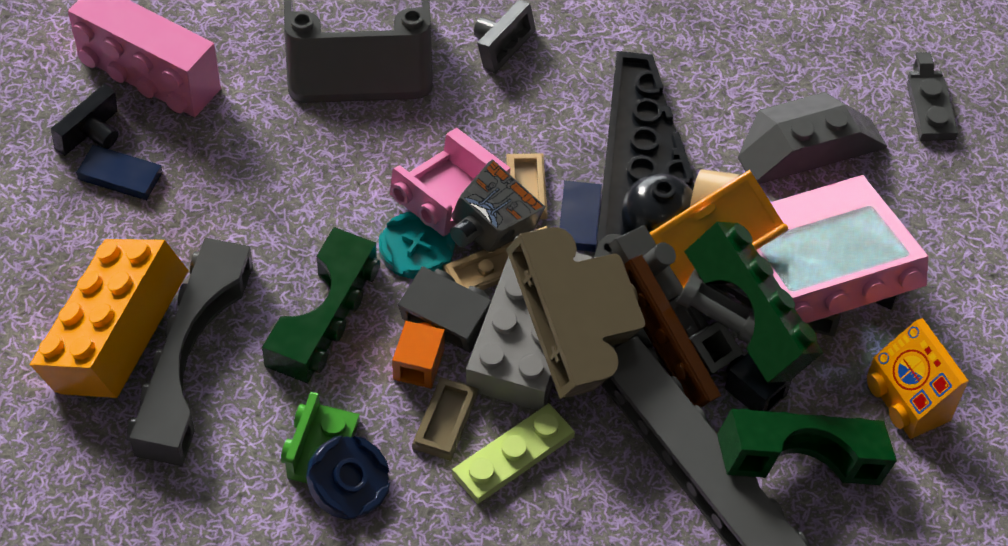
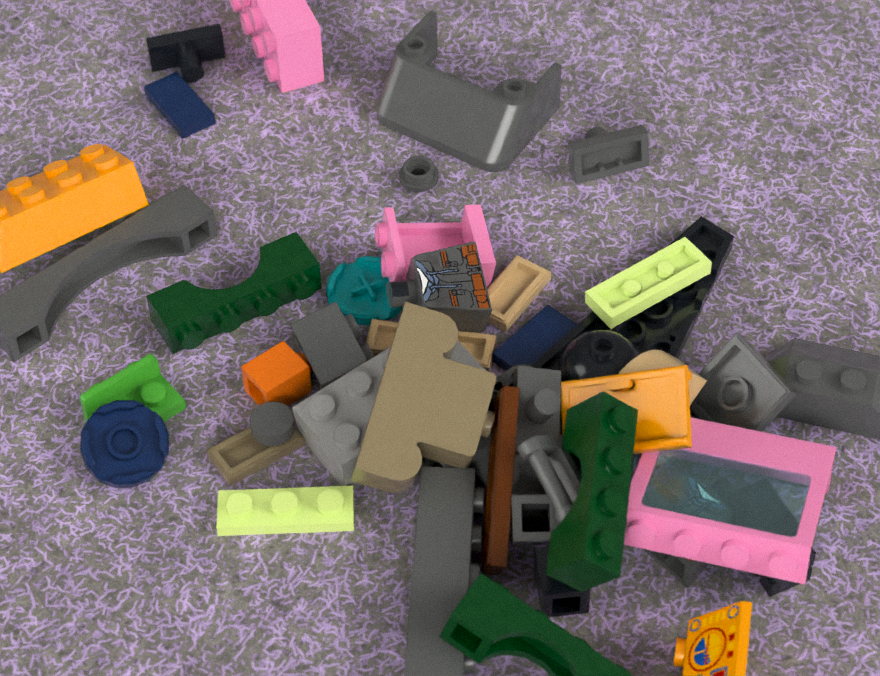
camera: 40 degrees right, 5 degrees down
none -> dark grey tile [249,402,295,446]
none -> dark grey plate [399,156,439,192]
none -> yellowish green plate [585,237,712,329]
none -> dark grey plate [690,333,797,432]

